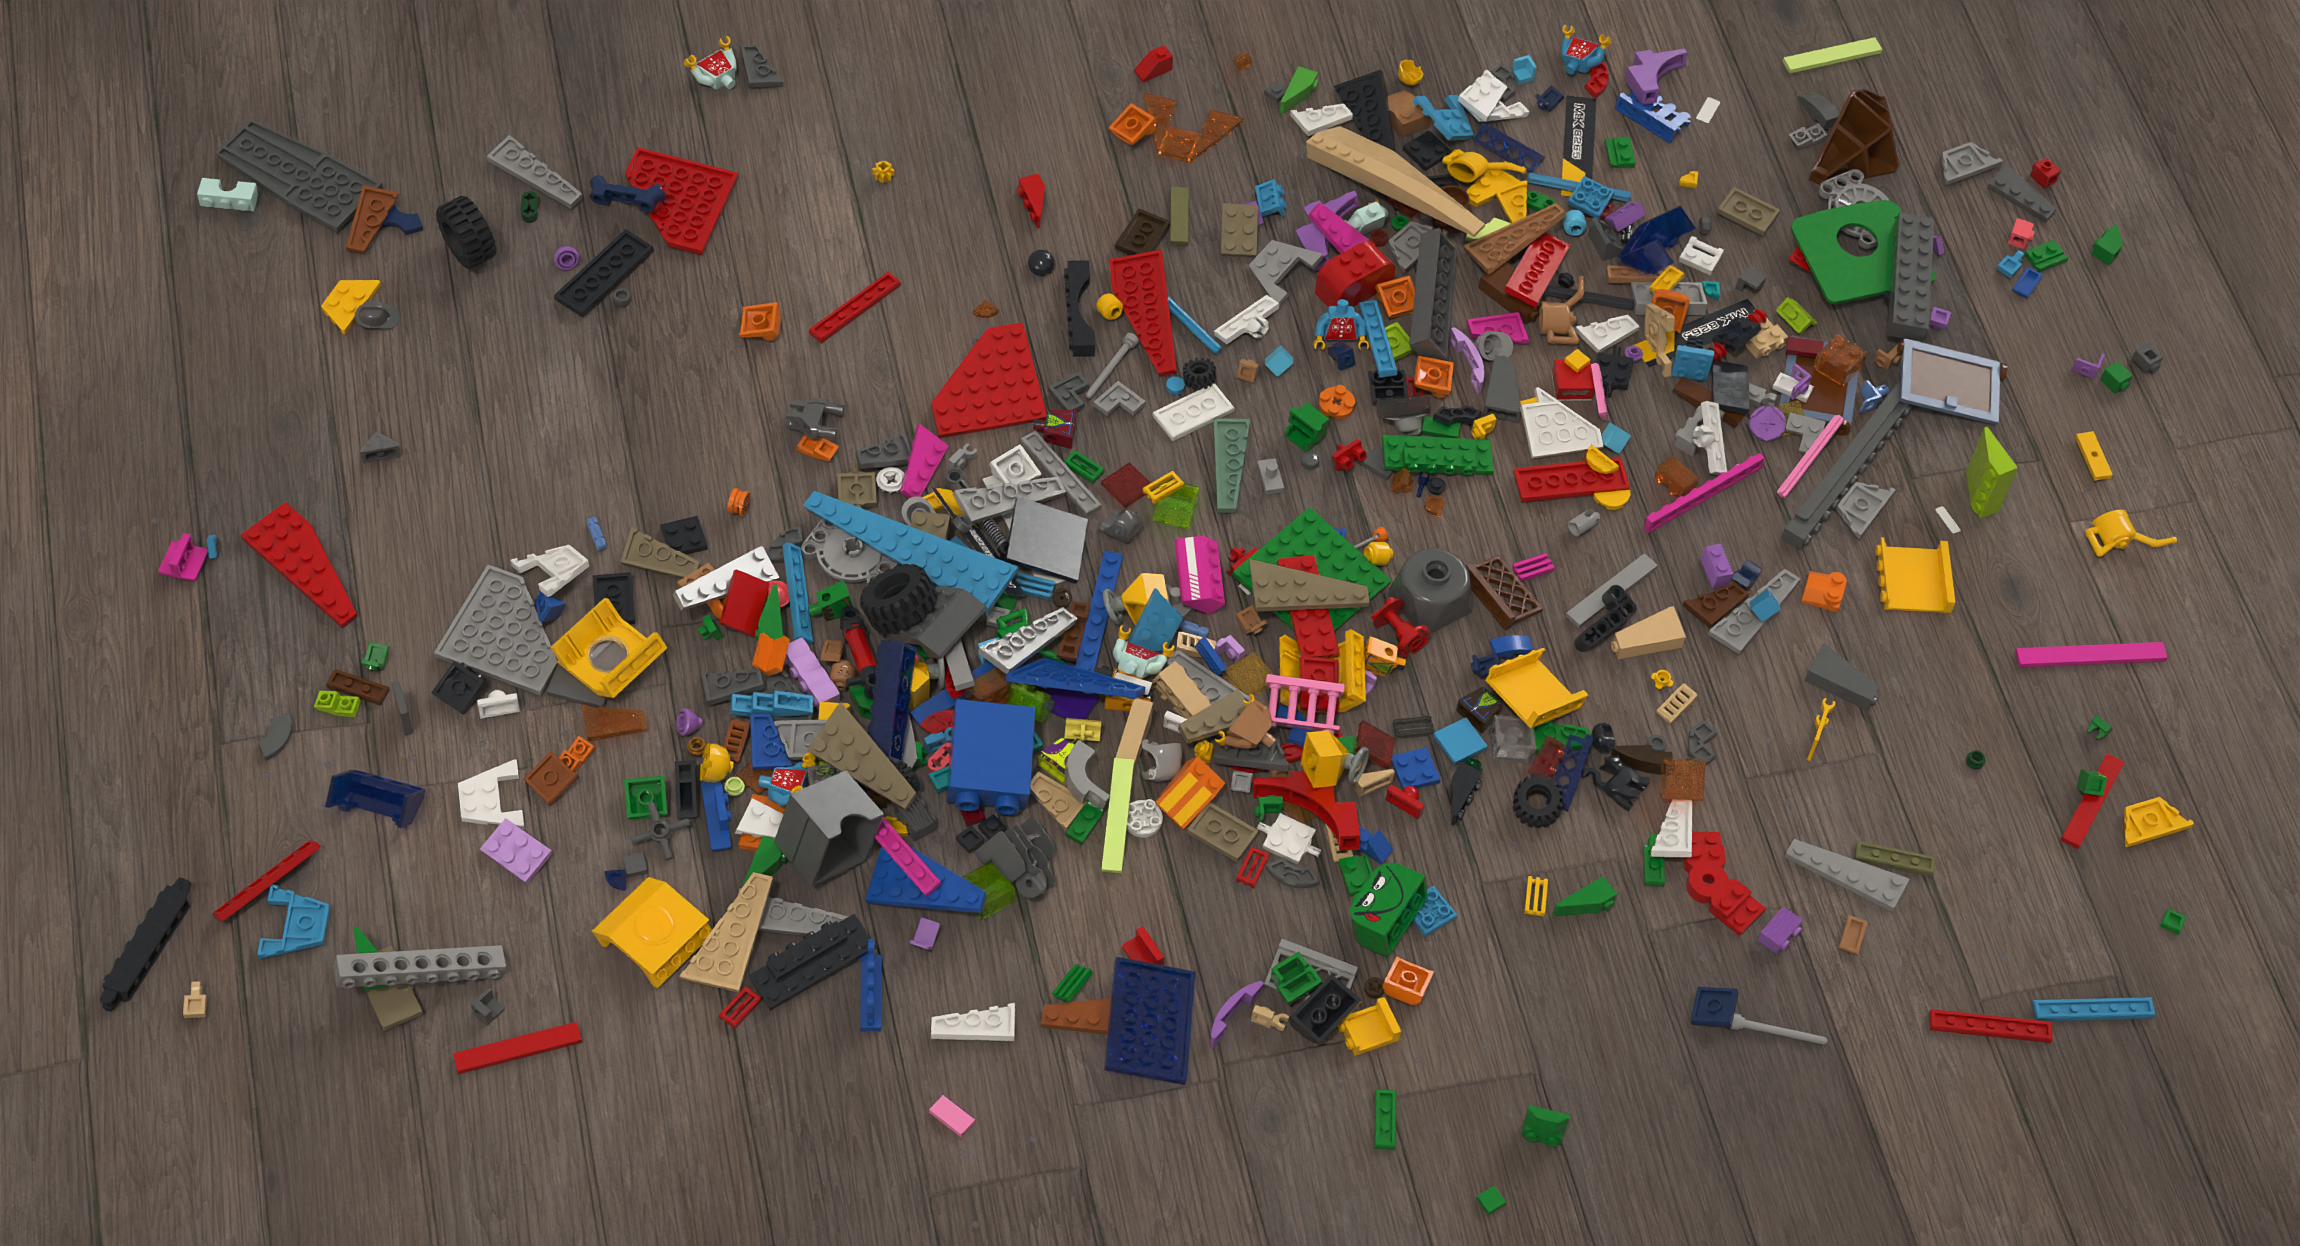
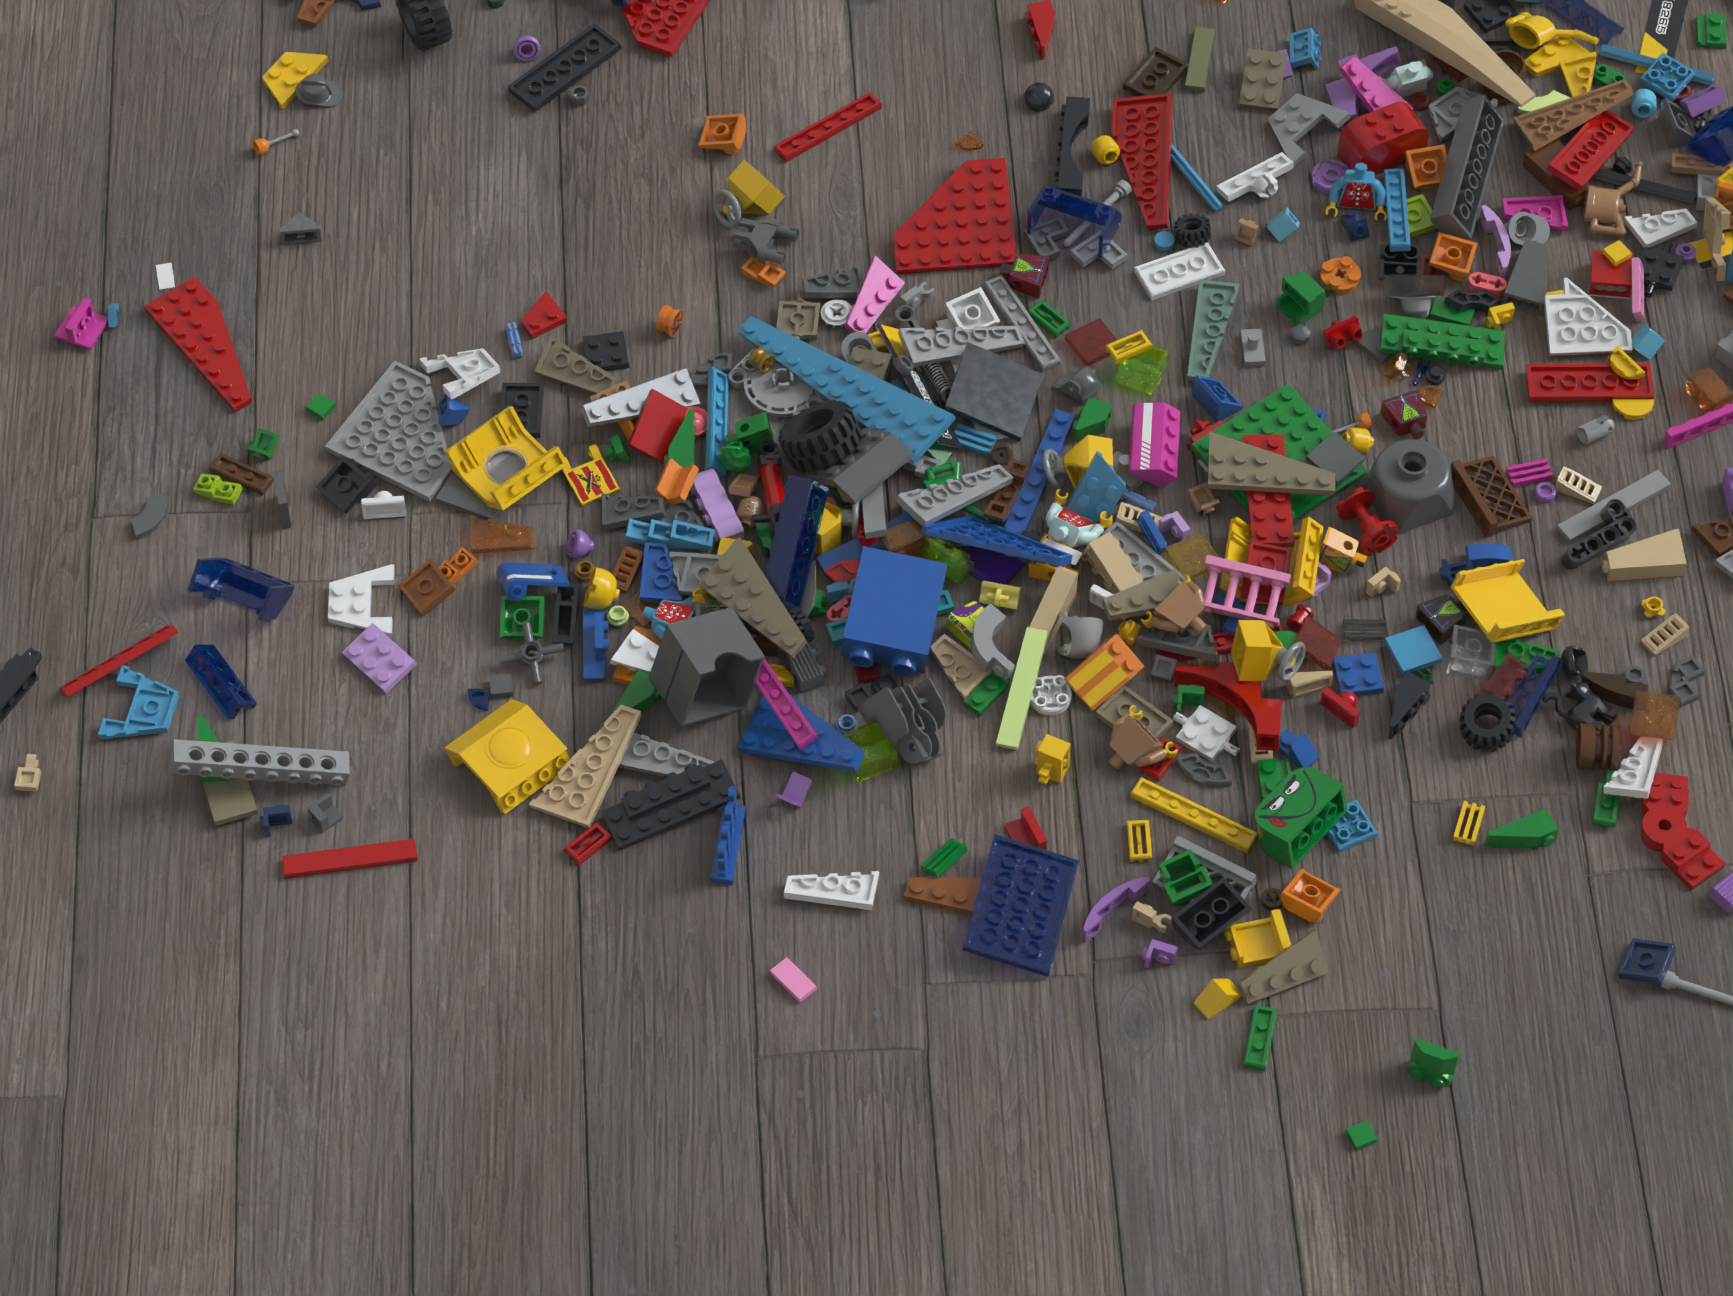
camera: 15 degrees right, 0 degrees up
none -> white sticker [156,263,175,290]
none -> clear blue fence [185,644,257,719]
none -> hinge [253,129,299,155]
none -> dark blue bracket [260,804,292,837]
none -> green tile [306,393,336,420]
none -> blue door [496,562,570,601]
none -> red wing [521,291,567,339]
none -> flag [561,444,620,506]
none -> yellow piece [713,160,785,228]
none -> green head [718,441,752,474]
none -> pearl gold wheel [749,347,775,373]
none -> medium blue plate [836,714,858,736]
none -> clear blue windscreen [1027,186,1122,258]
none -> yellow brick [1035,734,1071,785]
none -> green slope [1072,398,1112,442]
none -> medium nougat torso [1109,705,1178,770]
none -> yellow tile [1127,820,1152,863]
none -> yellow tile [1130,777,1258,853]
none -> medium lavender bracket [1142,939,1178,969]
none -> blue slope [1193,375,1243,422]
none -> yellow slope [1194,979,1243,1020]
none -> dark tan wing [1238,930,1329,1004]
none -> red bush [1287,604,1314,633]
none -> dark grey tile [1305,432,1365,486]
none -> medium lavender tile [1311,159,1349,194]
none -> tan bracket [1366,566,1401,598]
none -> dark red torso [1380,390,1427,439]
none -> coral beam [1468,272,1507,297]
none -> medium lavender tile [1535,482,1557,503]
none -> tan slope [1555,467,1602,504]
none -> reddish brown wheel [1576,723,1621,771]

